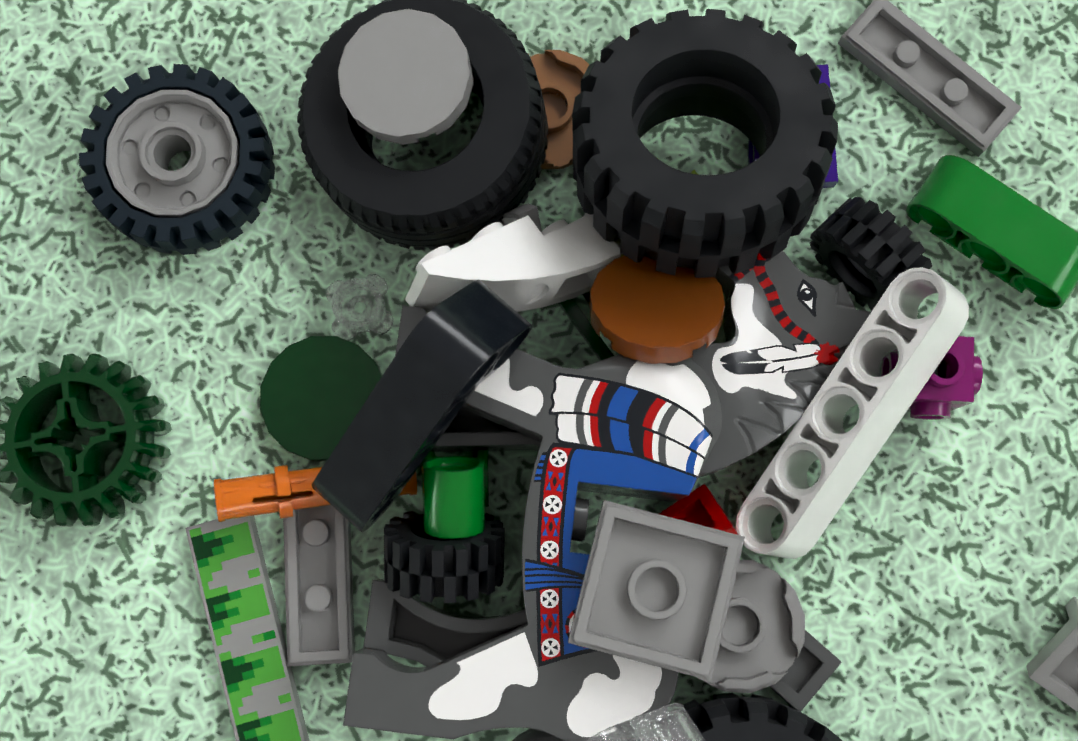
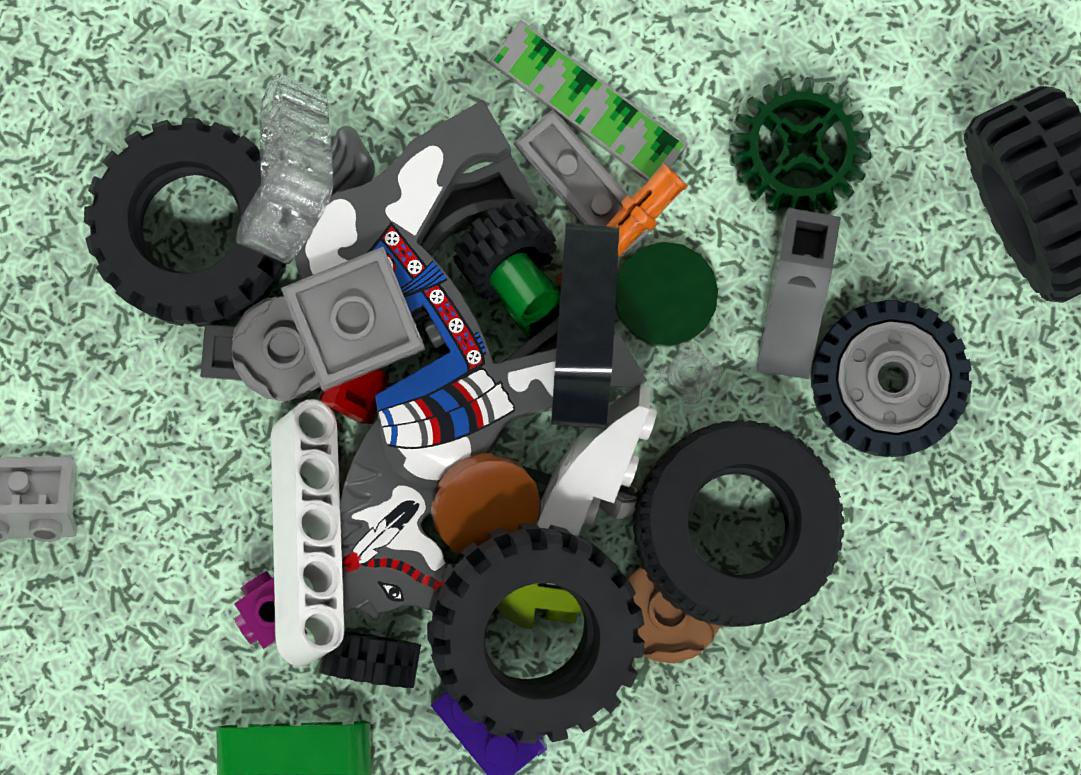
camera: 145 degrees right, 5 degrees up
light grey tile [338,9,473,145] -> none
none -> dark grey slope [756,208,841,380]

